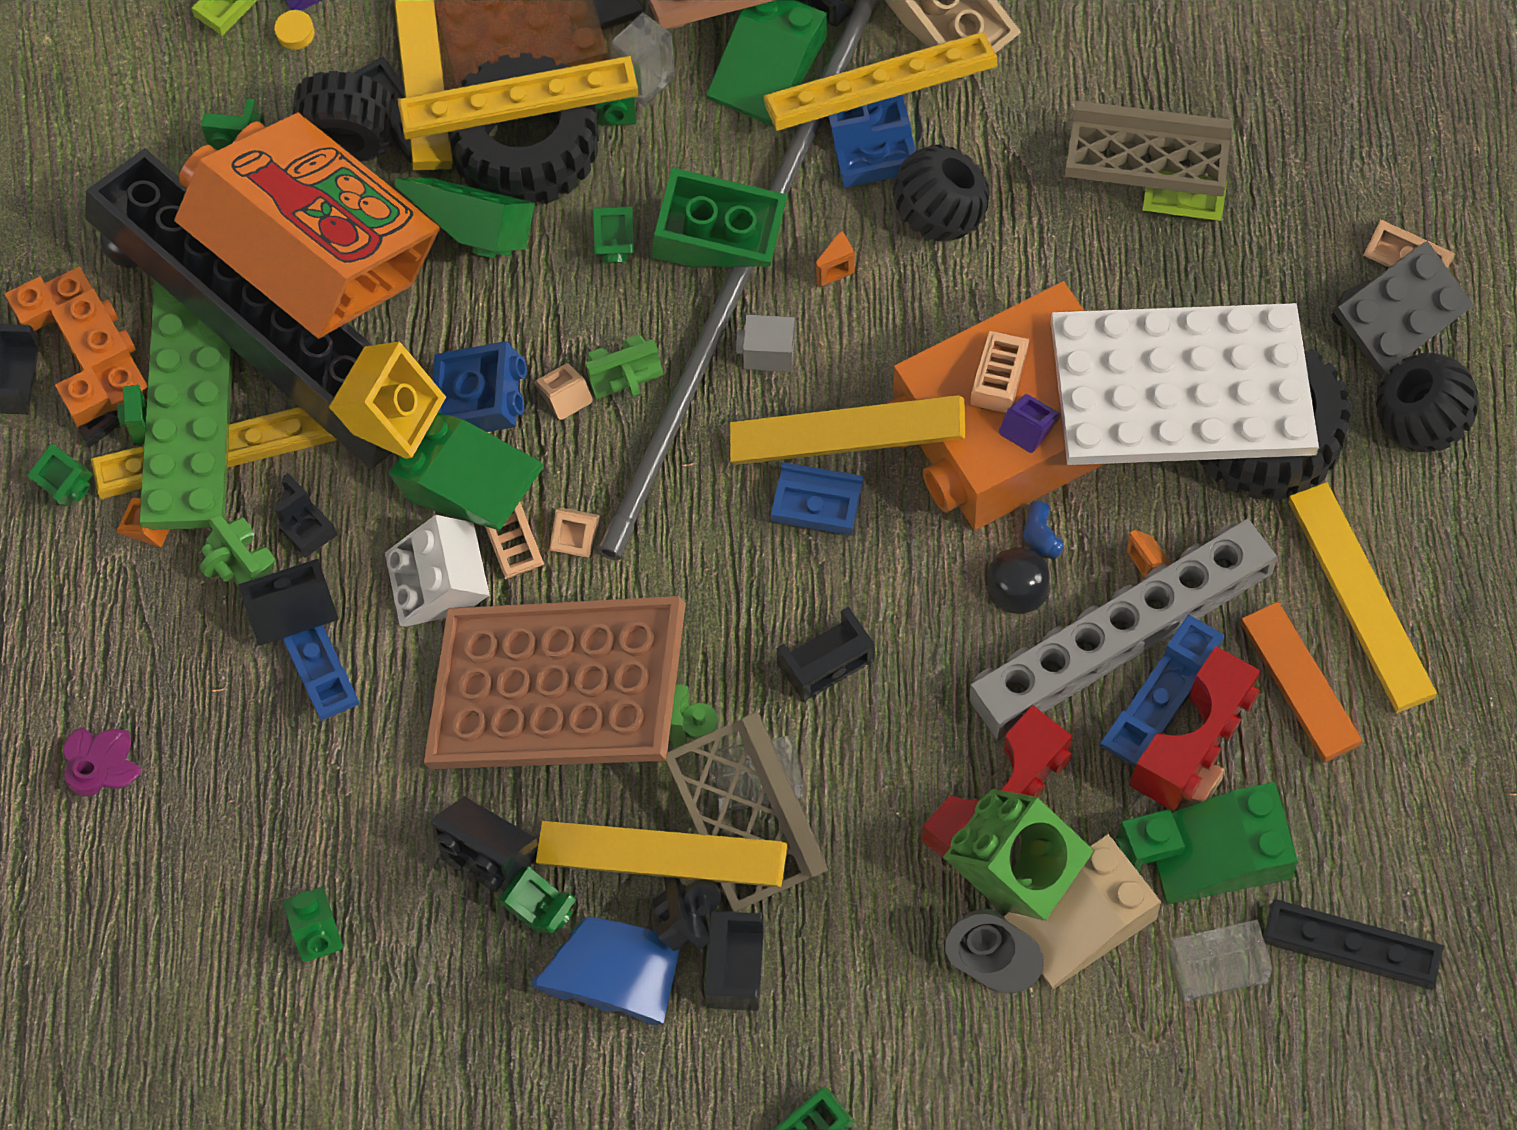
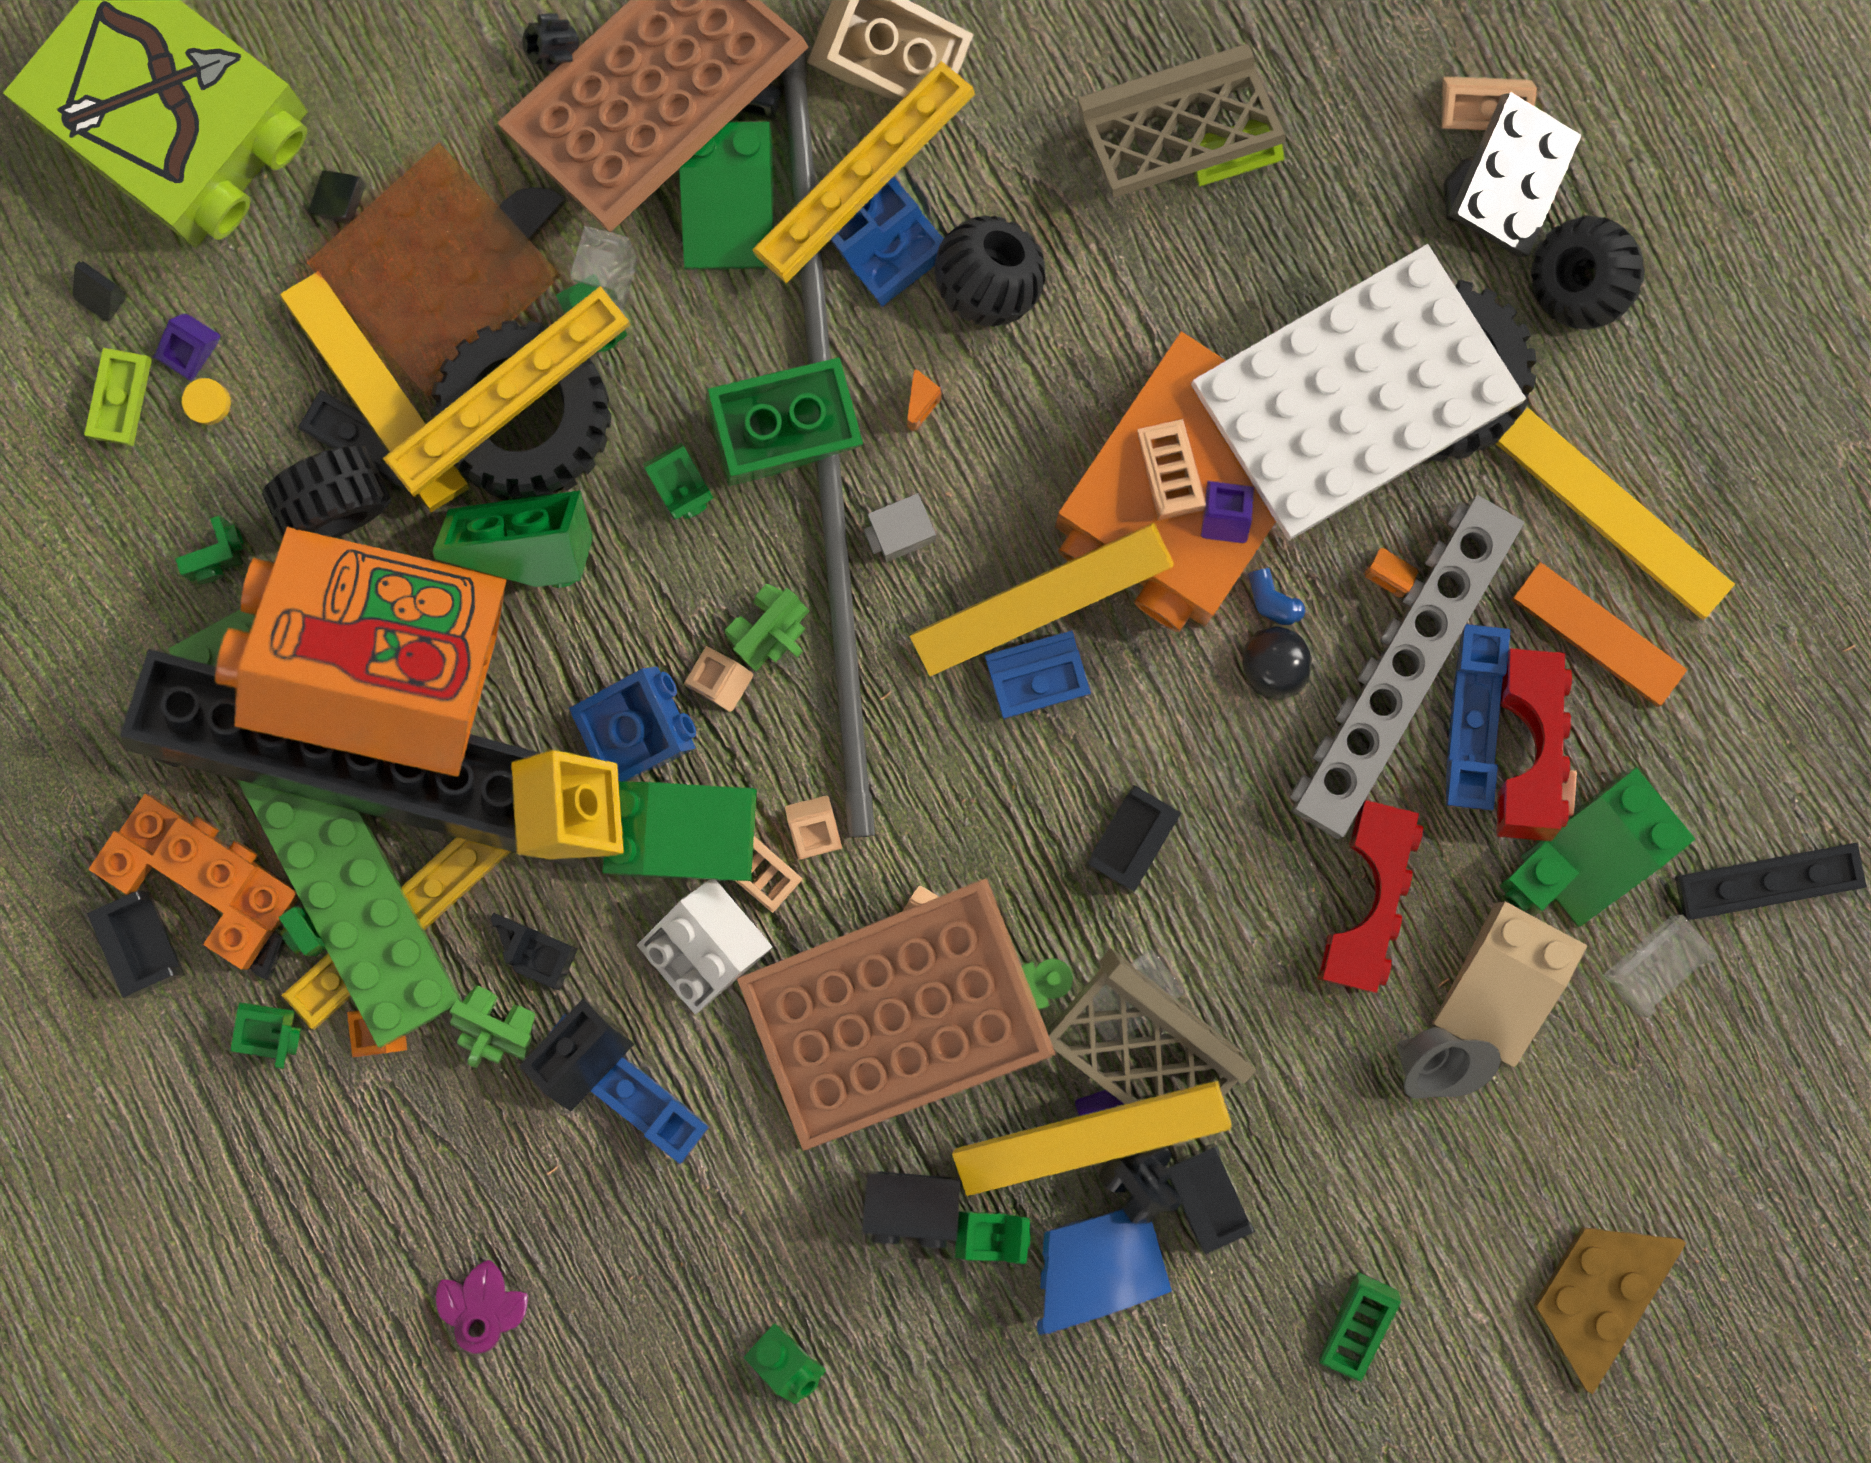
camera: 30 degrees left, 20 degrees up
bright green brick [943,789,1094,921] -> none

